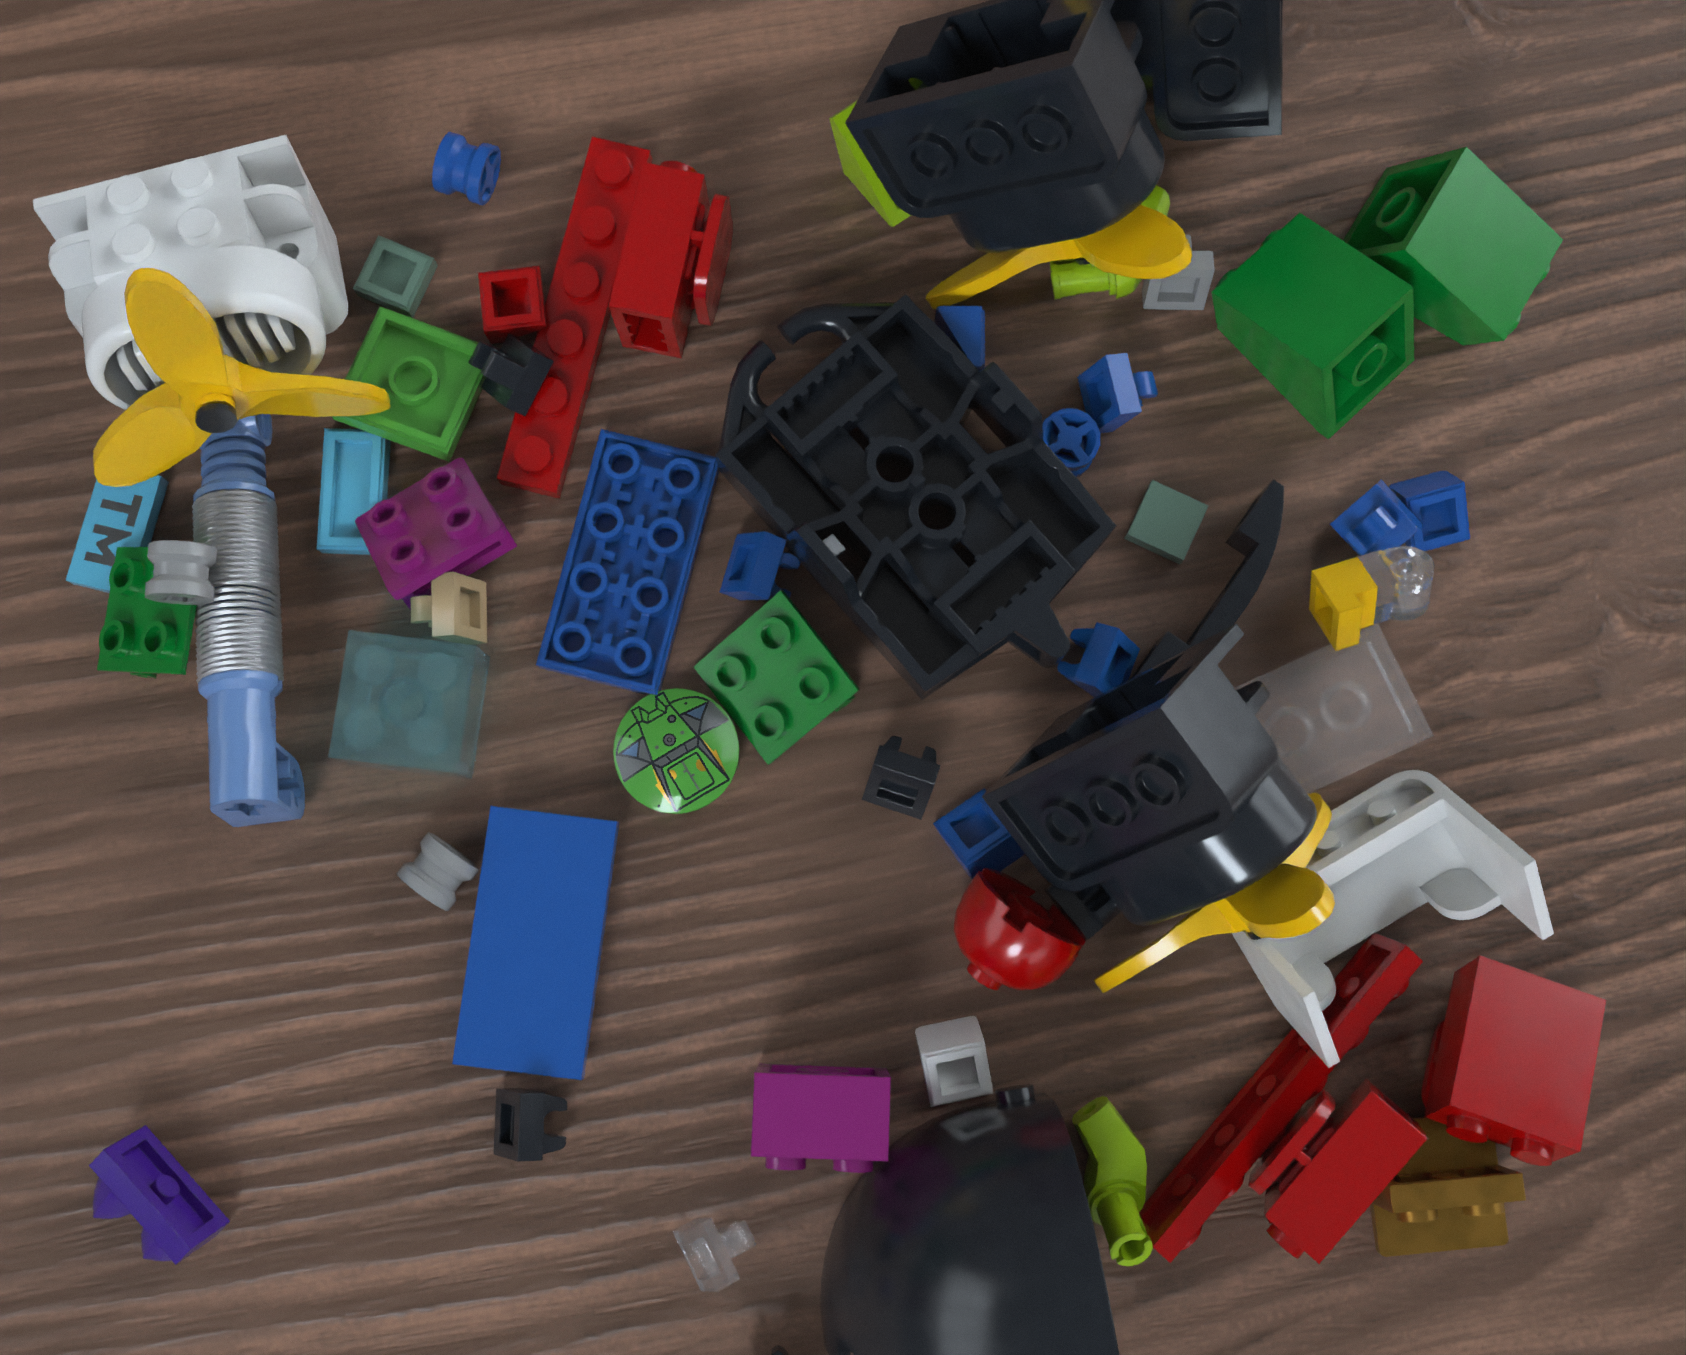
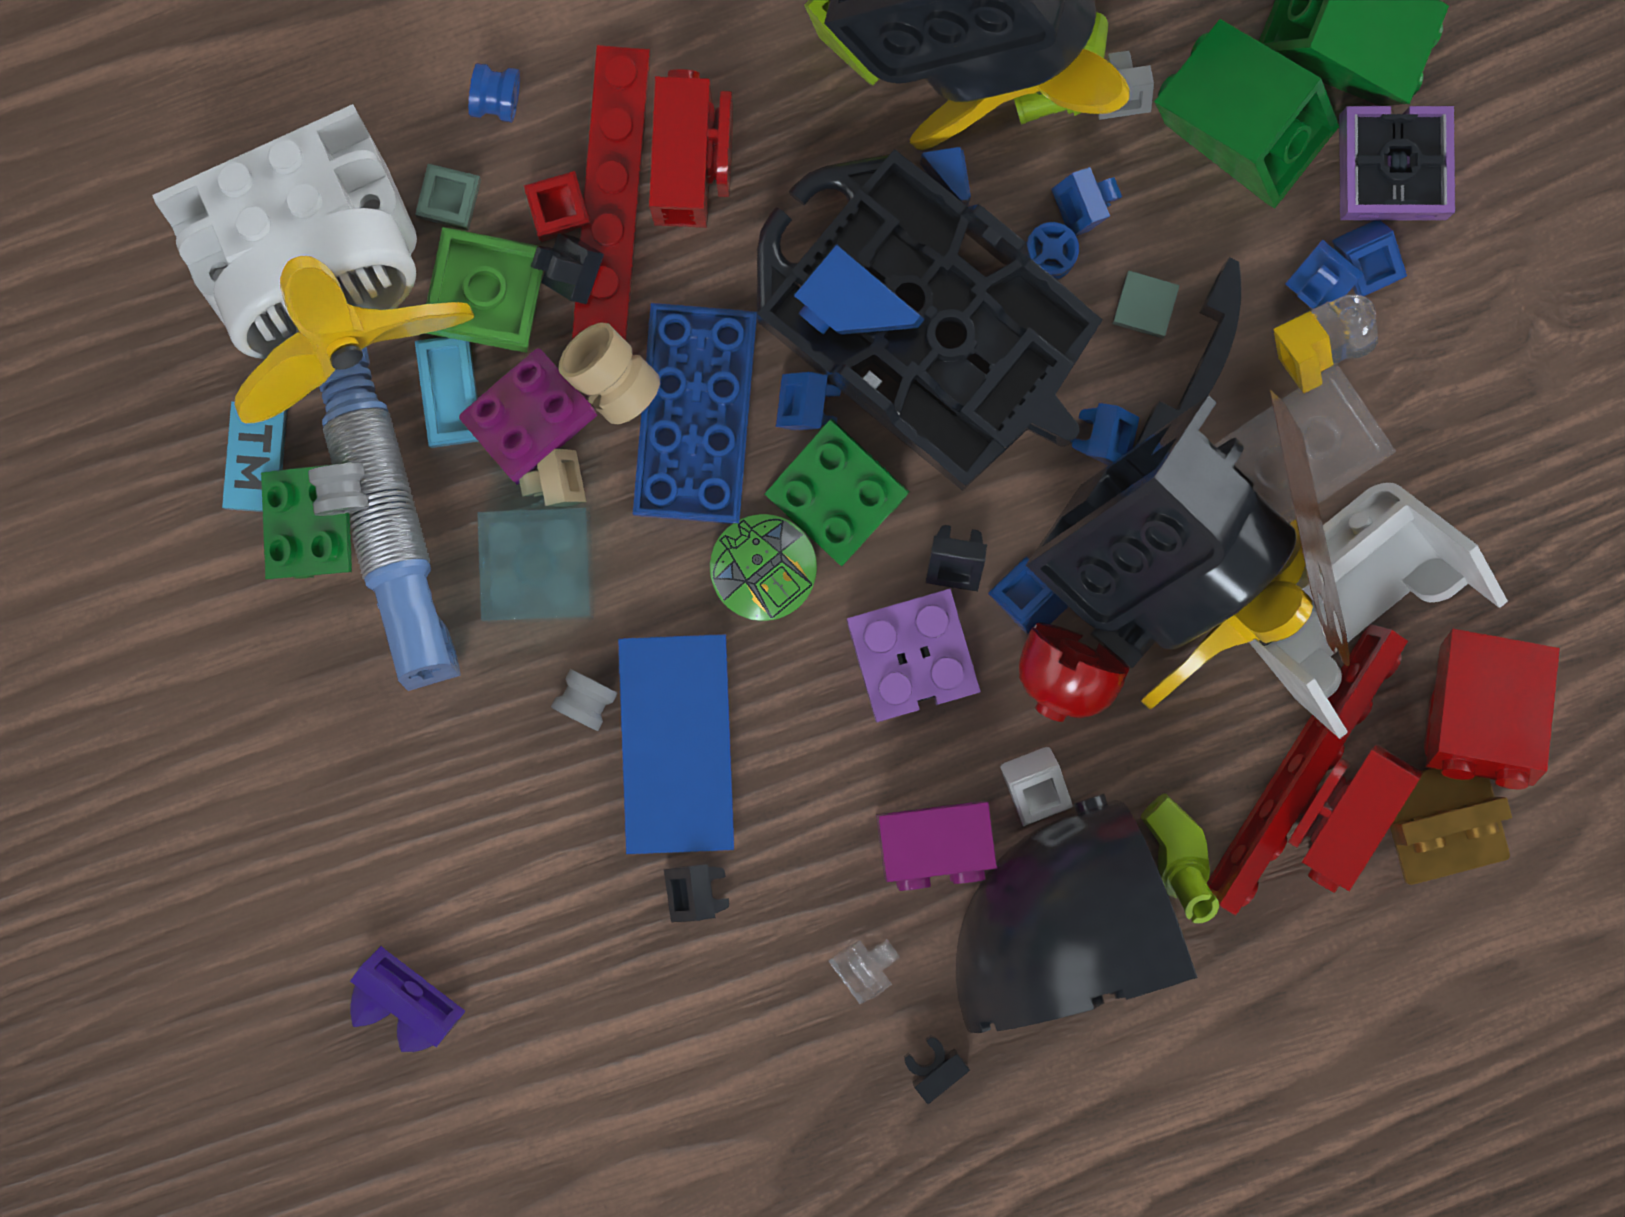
camera: 10 degrees left, 5 degrees up
none -> tan wheel [559,323,660,424]
none -> blue slope [794,245,925,335]
none -> medium lavender piece [846,589,980,723]
none -> reddish brown piece [1270,390,1350,666]
none -> piece [1339,106,1455,220]

